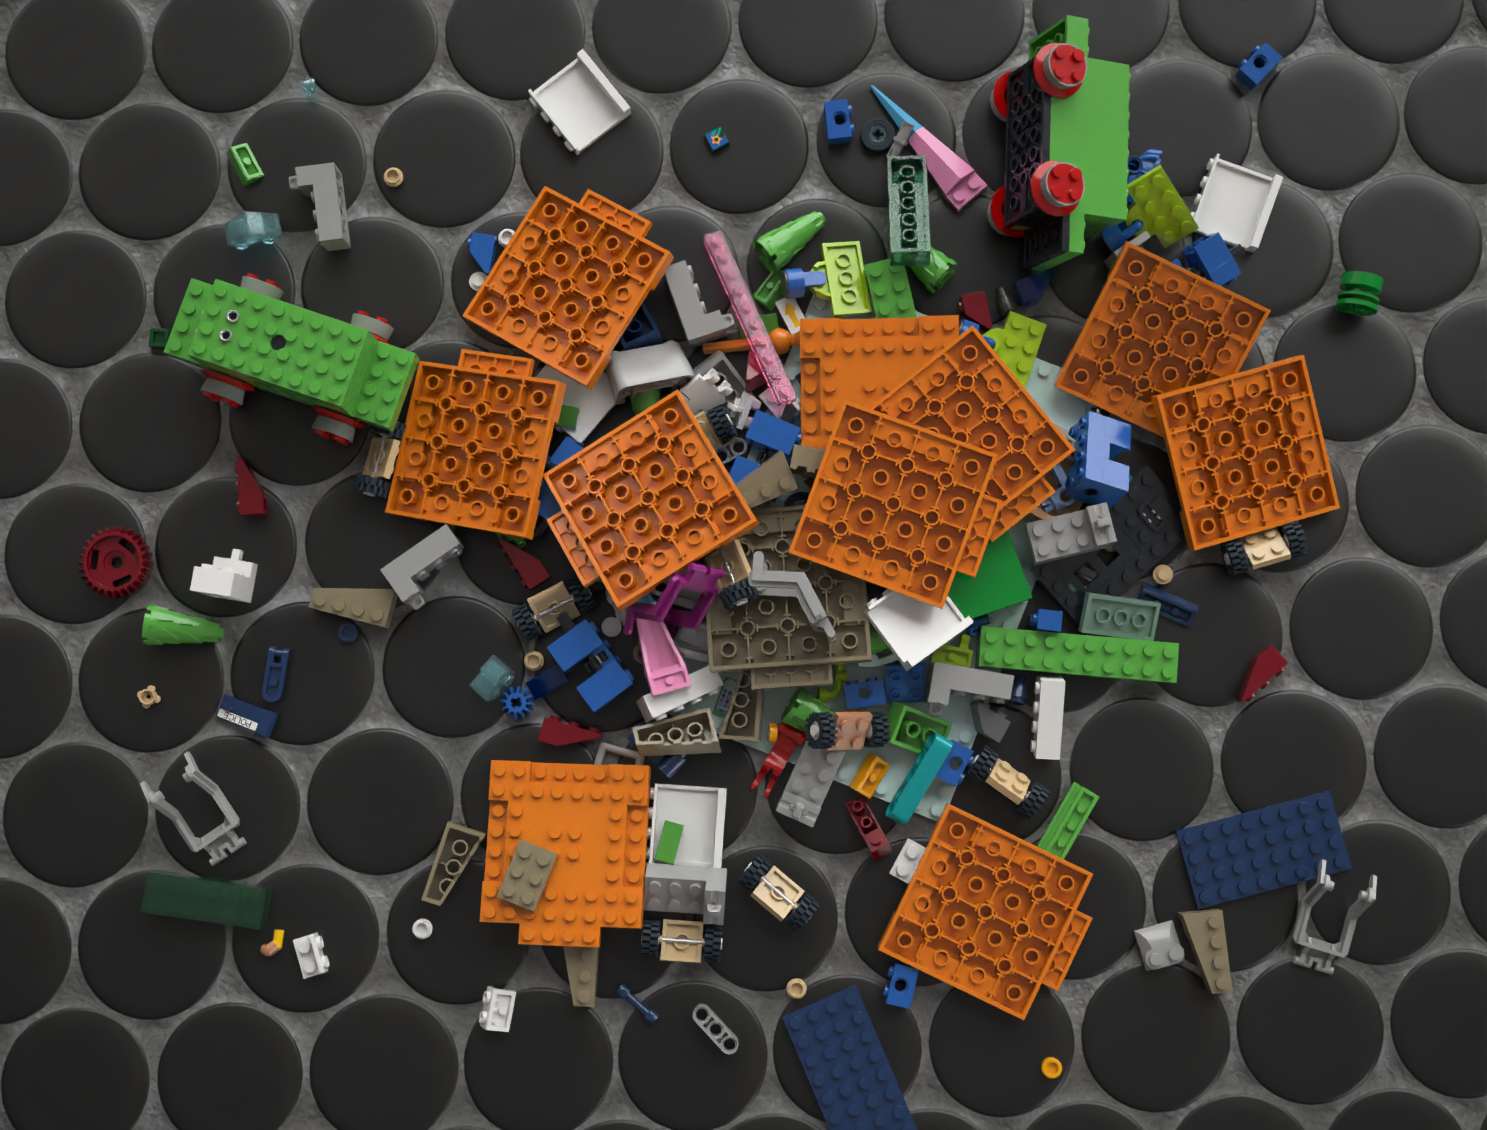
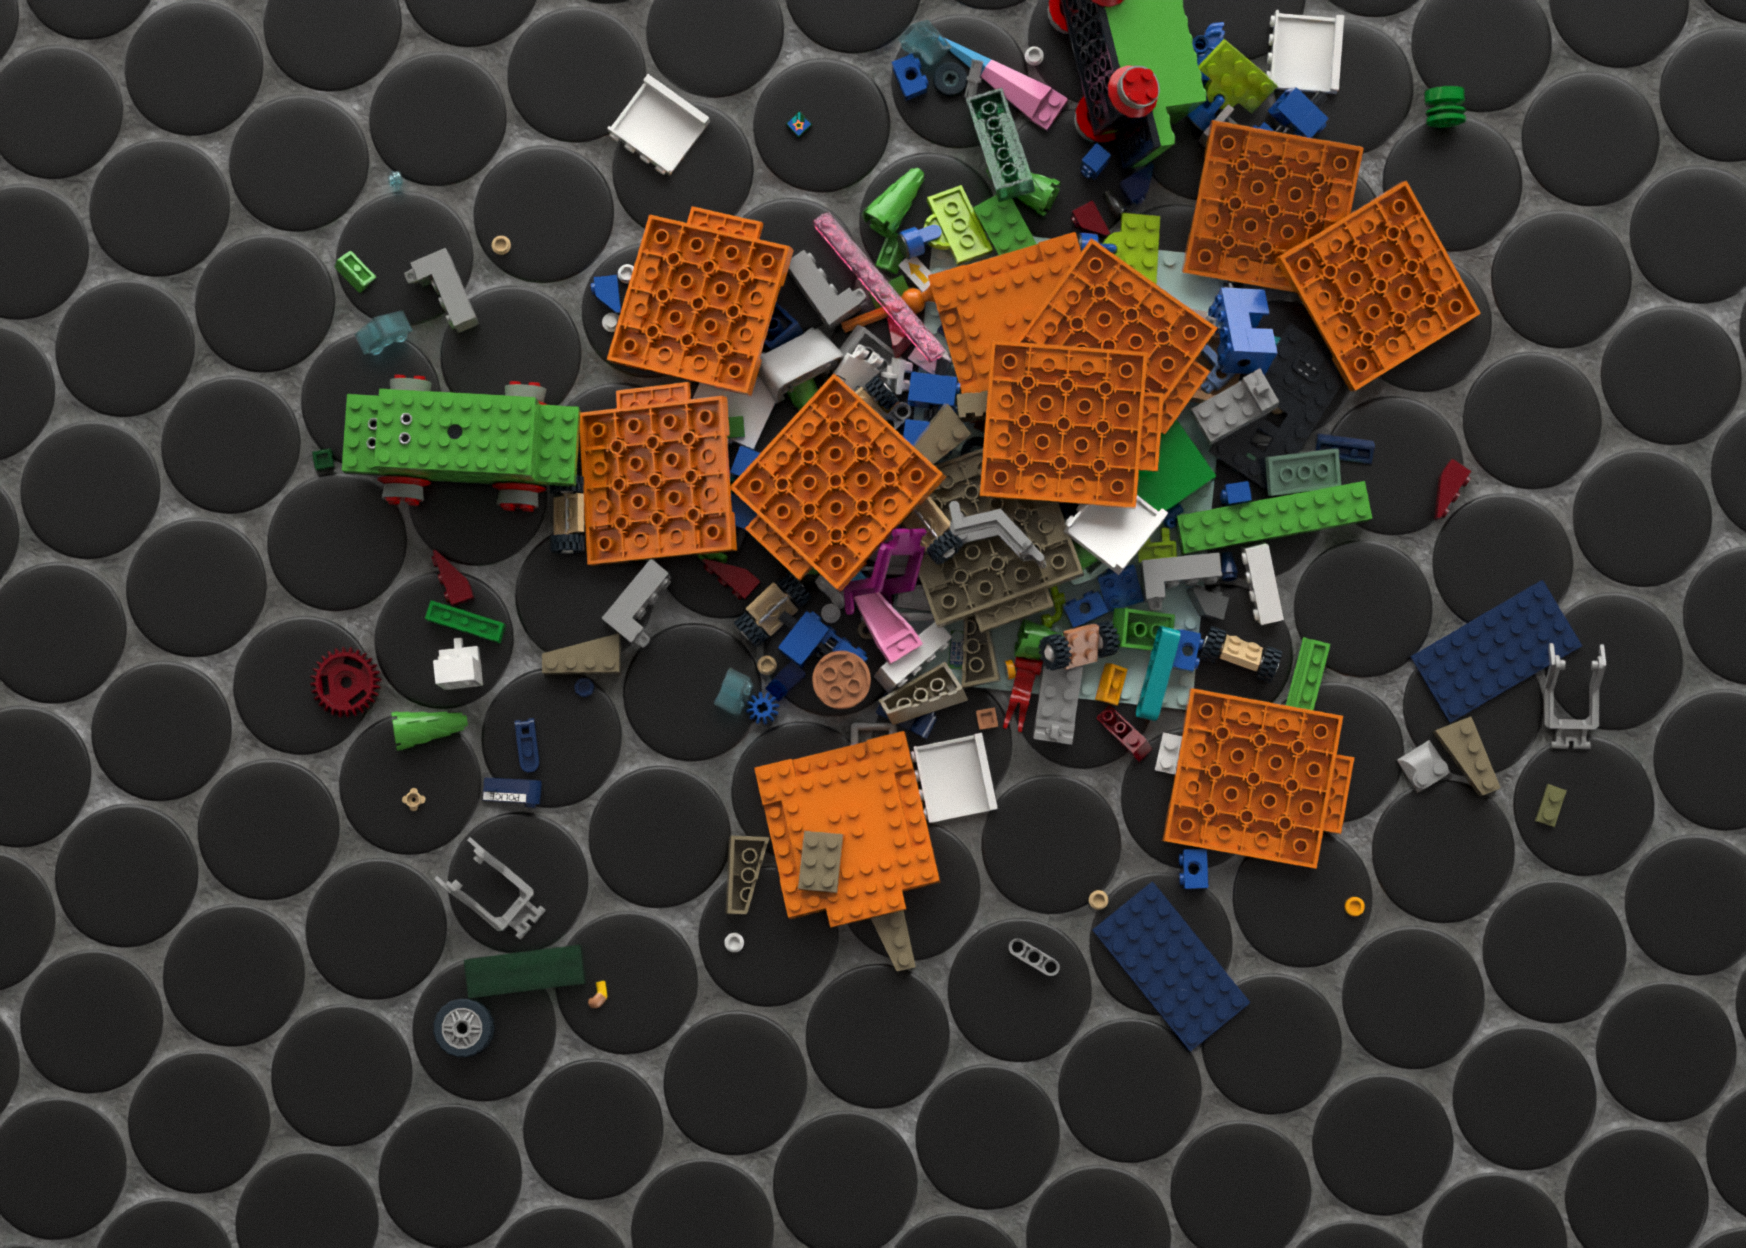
camera: 15 degrees left, 0 degrees up
white bracket [293,932,330,979] -> none
white bracket [479,986,516,1032] -> none
dark red slope [538,715,603,746] -> none
dark blue bar [615,984,659,1025] -> none
plate [641,919,723,963] -> none
light grey hinge [644,863,727,925] -> none
bright green slope [655,820,684,864] -> none
plate [737,853,820,932] -> none
tan plate [1153,565,1173,585] -> none
plate [1220,521,1308,576] -> none
none -> green brick [425,600,506,644]
none -> wheel [433,999,495,1058]
none -> nougat tile [812,651,871,709]
none -> clear light blue brick [898,19,952,65]
none -> nougat plate [976,707,998,730]
none -> white plate [1025,47,1044,66]
none -> blue brick [1080,143,1111,180]
none -> olive plate [1535,784,1567,827]

